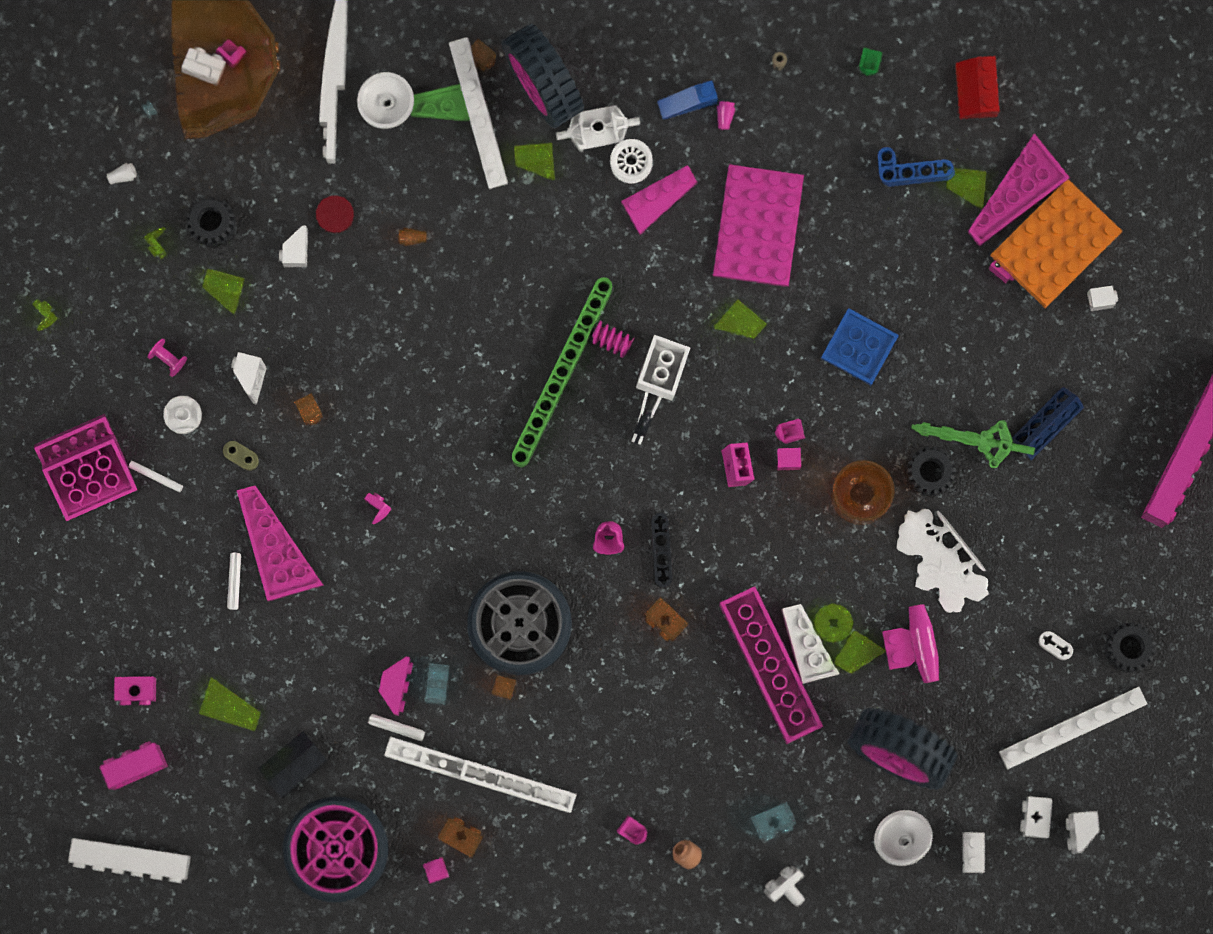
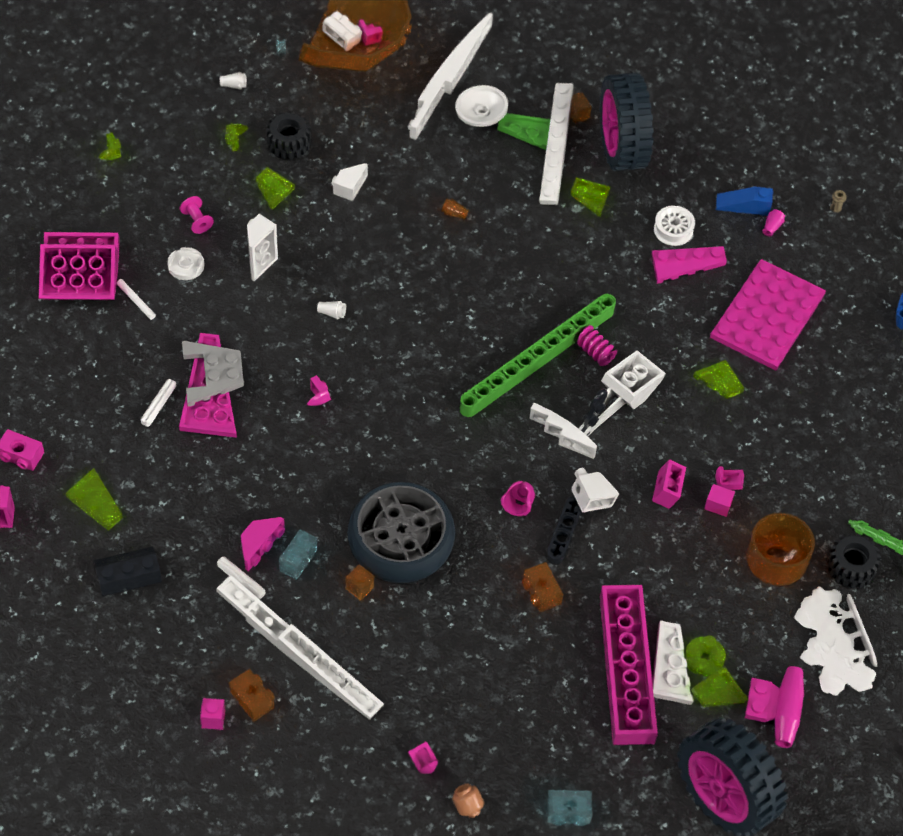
camera: 20 degrees right, 25 degrees down
olive plate [223,441,259,471] -> none
wheel [283,796,388,903] -> none
clear orange brick [295,393,323,425] -> none
dark red tile [316,195,354,233] -> none
white plate [556,105,640,152] -> none
blue plate [821,308,899,386] -> none
none -> light grey wing [182,341,244,407]
none -> white cone [317,301,346,319]
none -> white slope [530,403,597,459]
none -> white torso [572,468,619,512]

